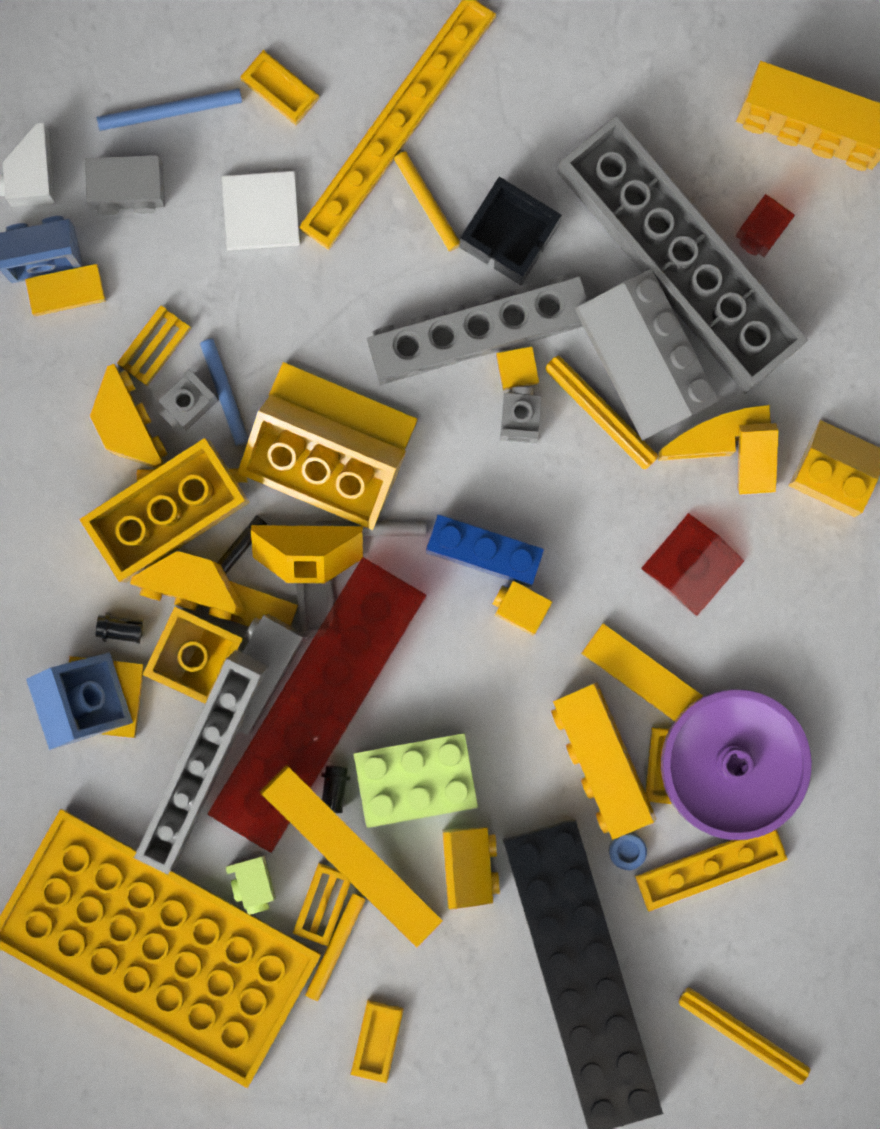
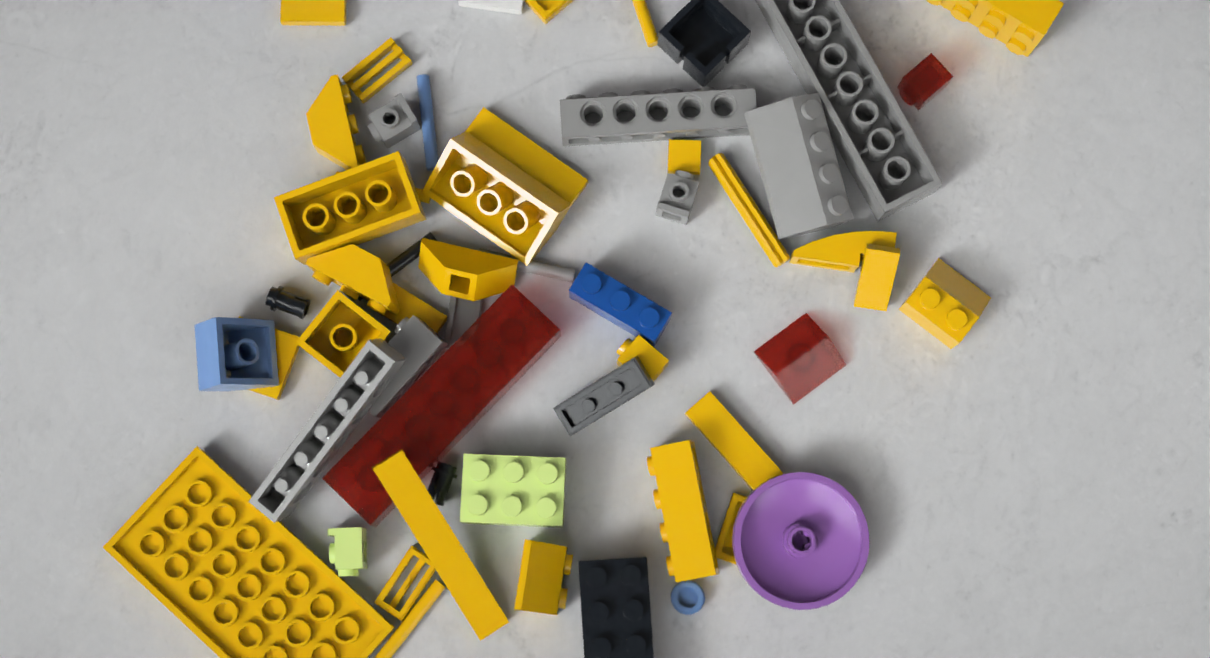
camera: 15 degrees right, 5 degrees down
yellow tile [635,829,788,912] -> none
none -> tile [553,356,655,437]

